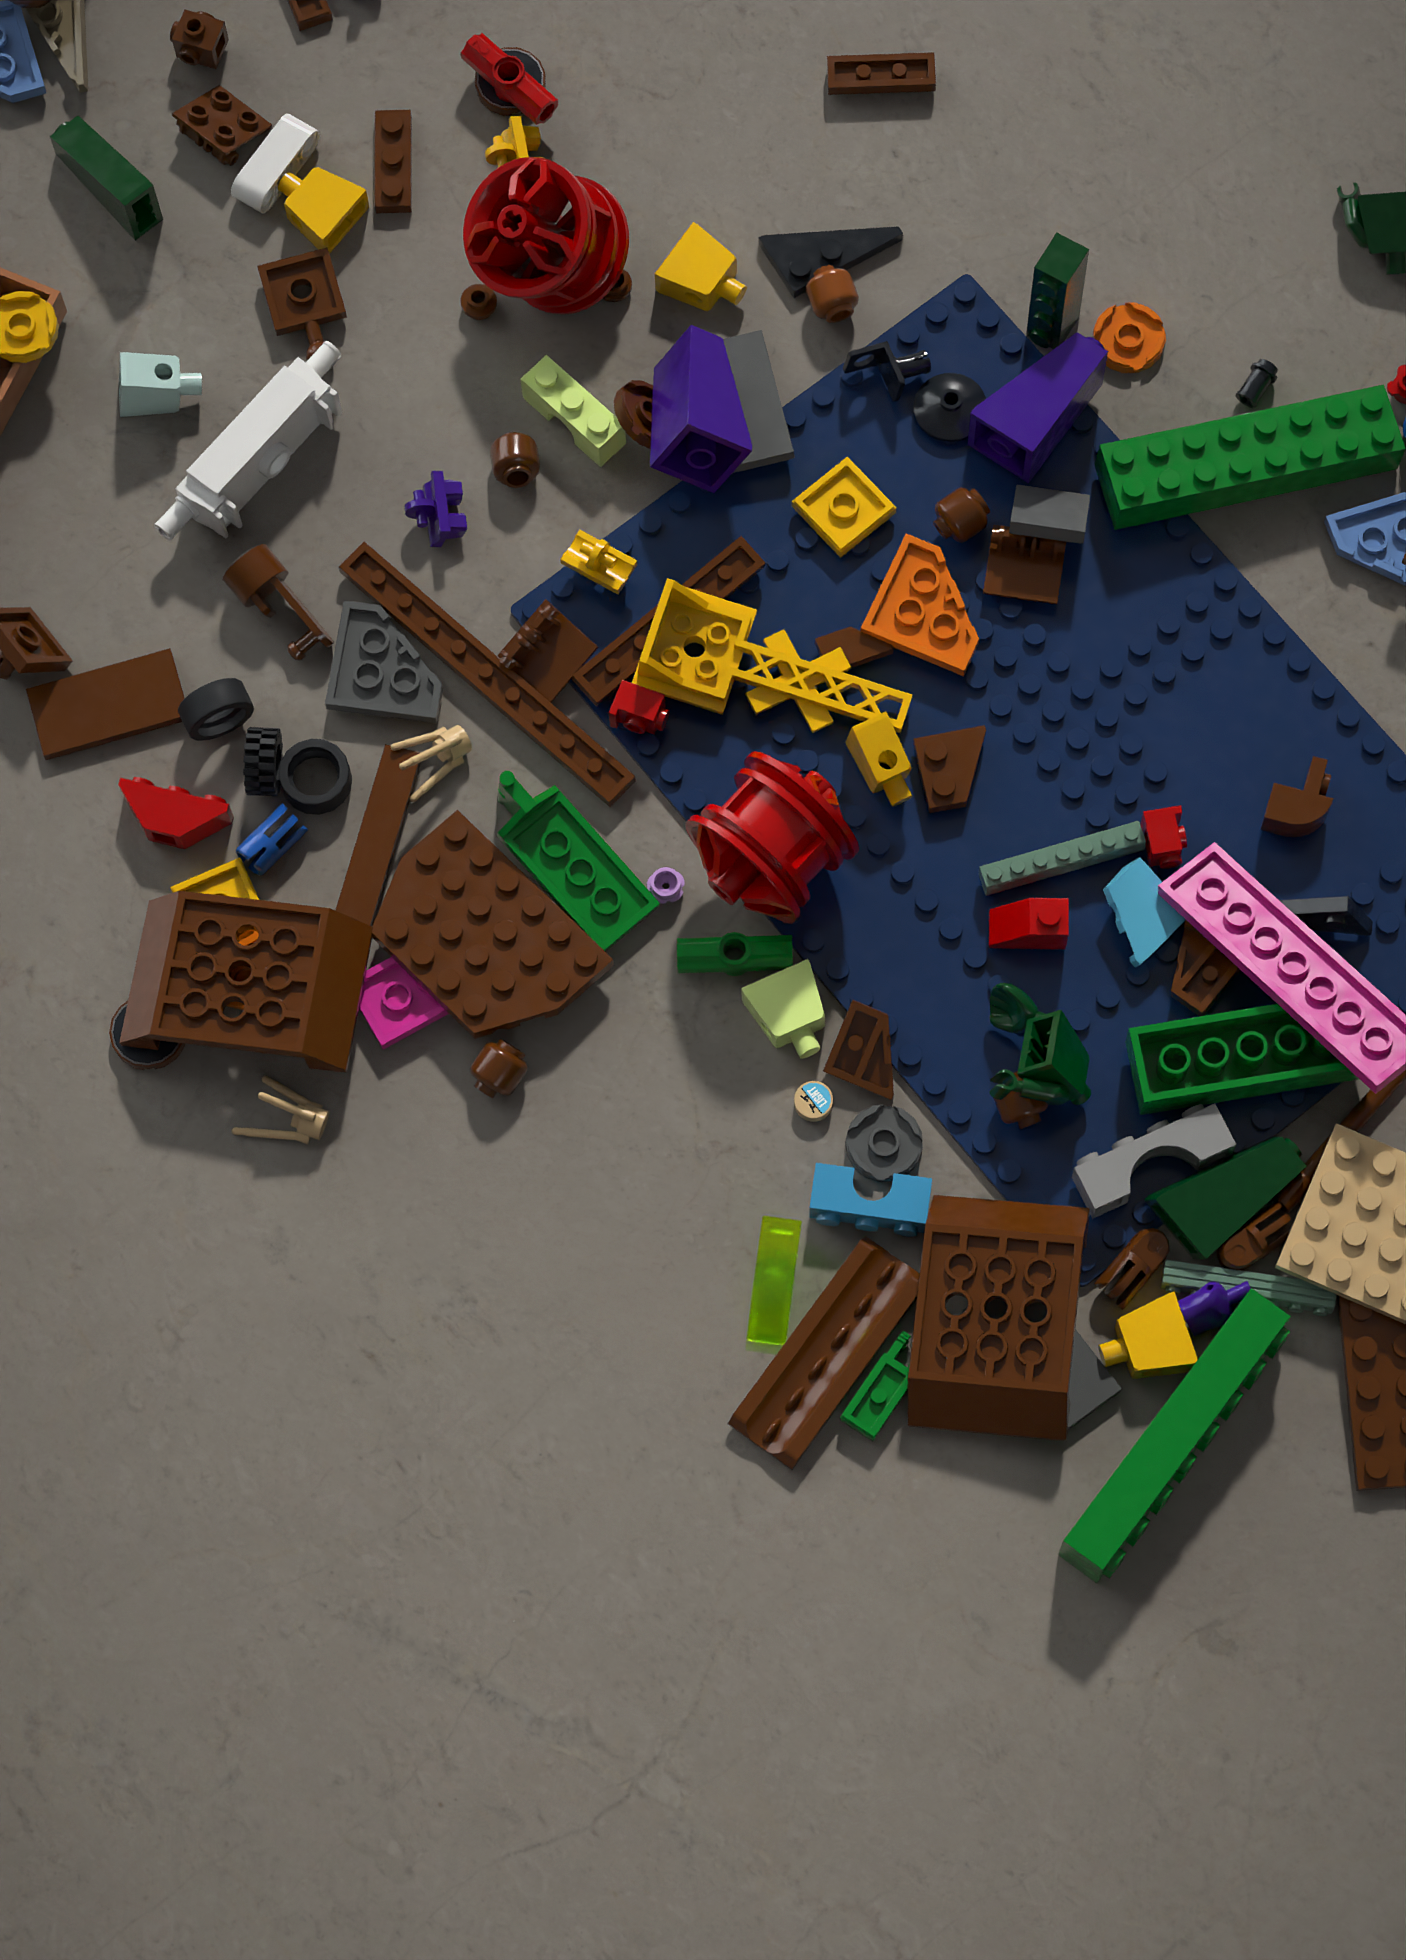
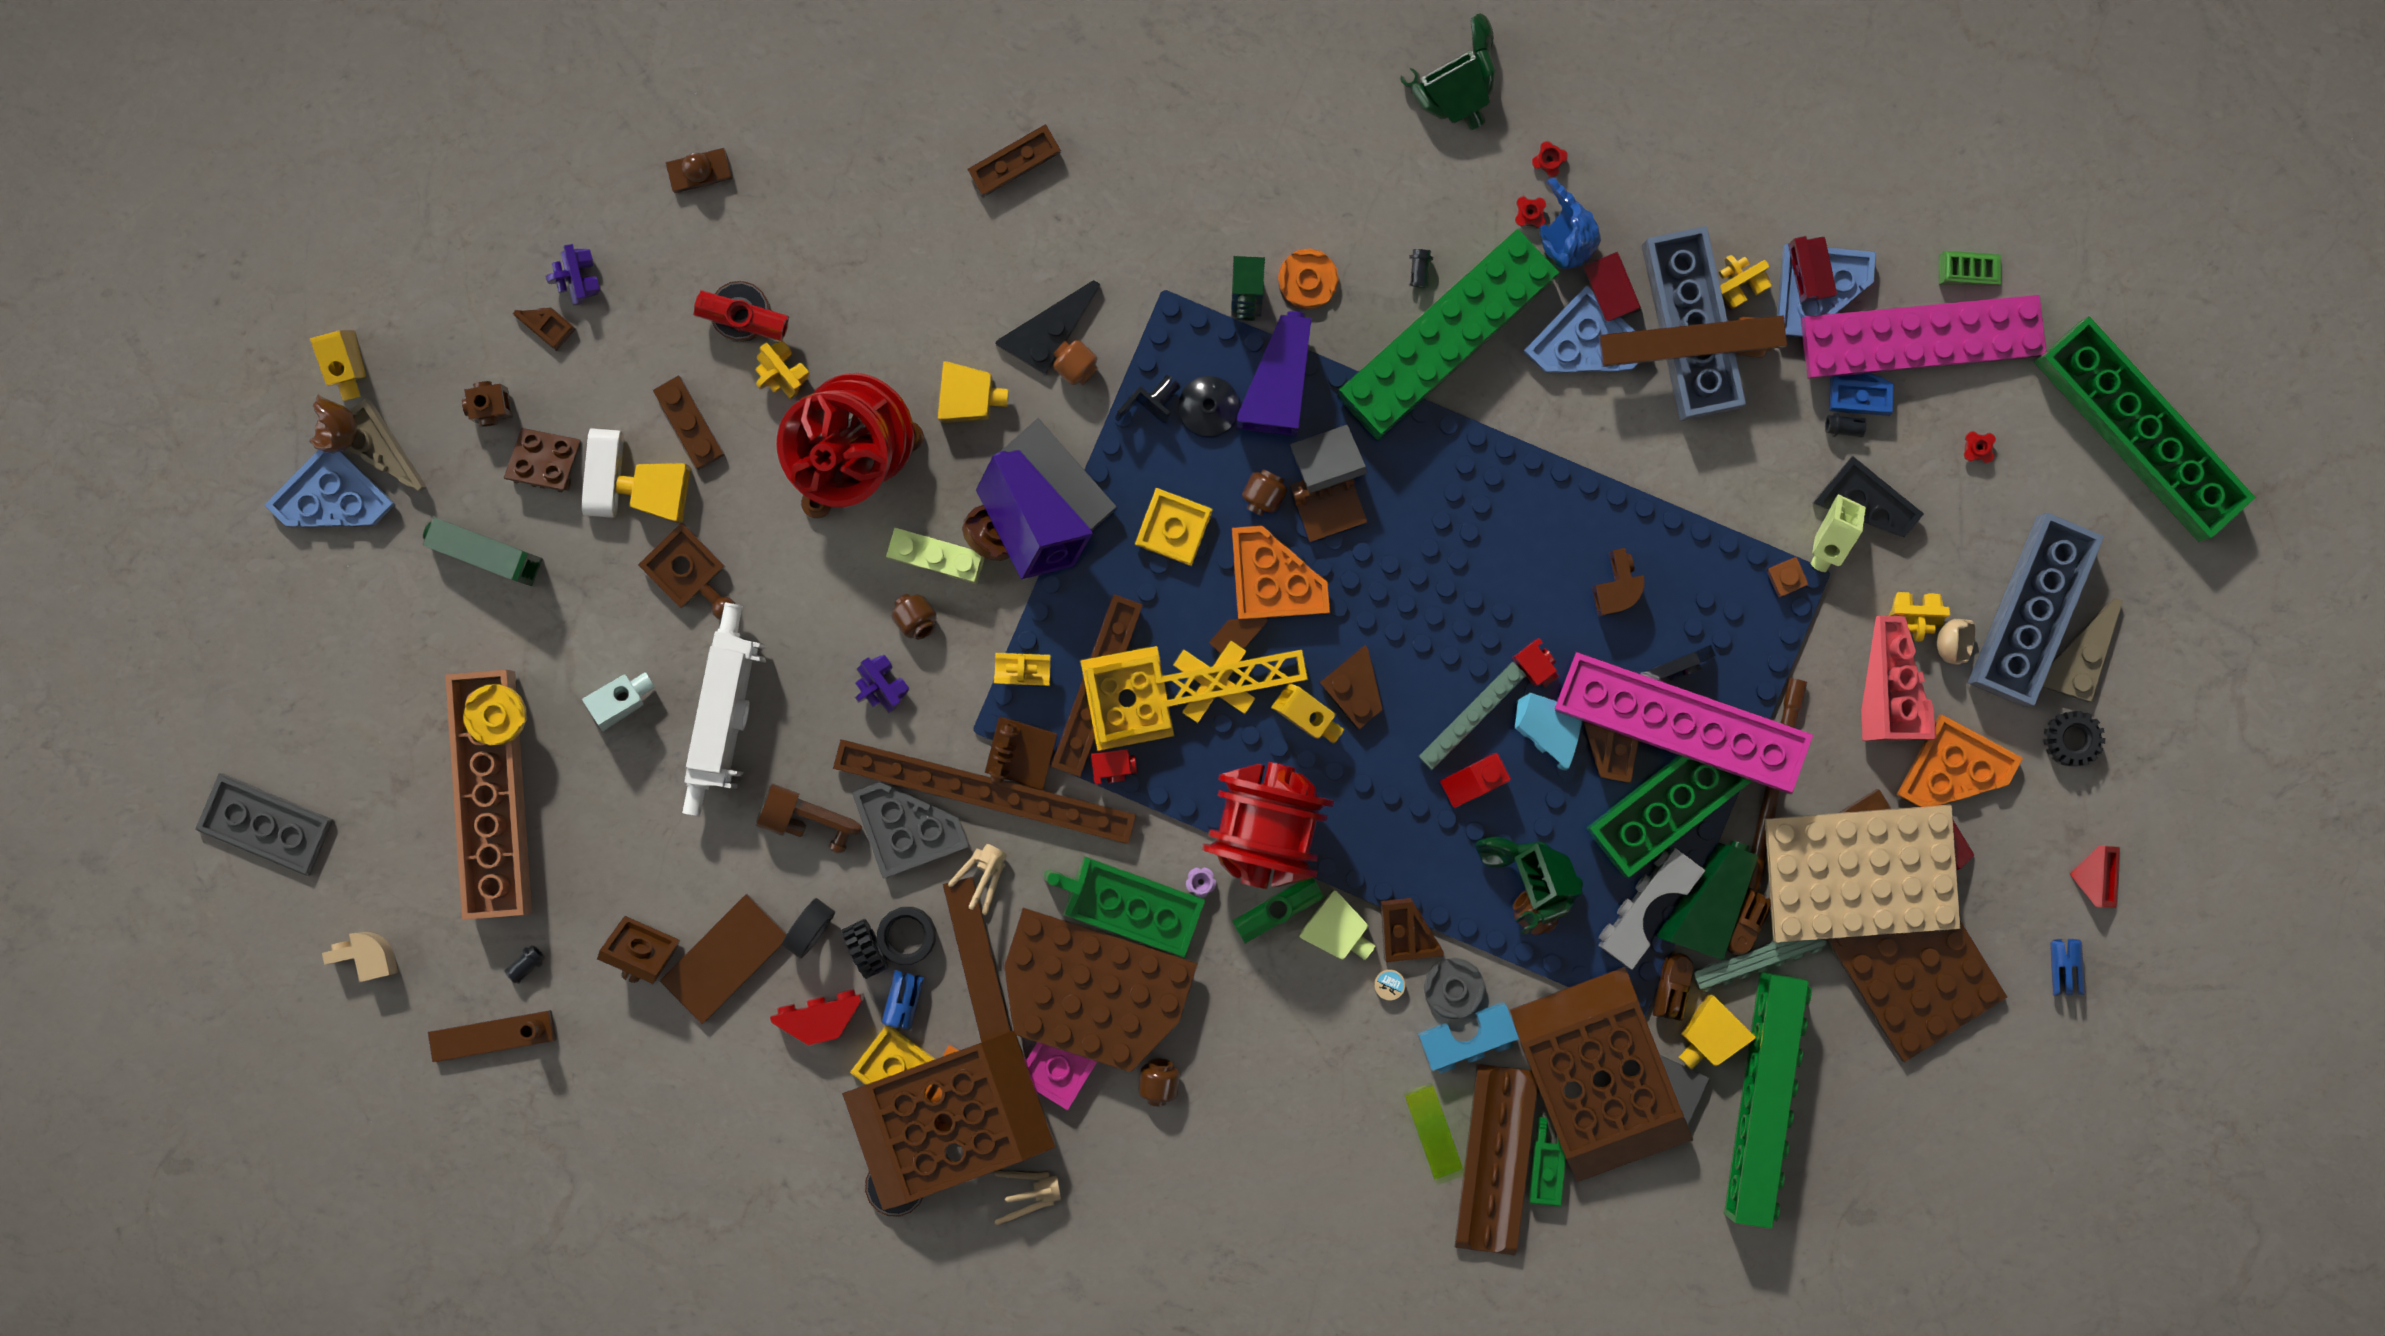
camera: 25 degrees left, 15 degrees up
dark purple piece [1178,1281,1251,1337] -> none

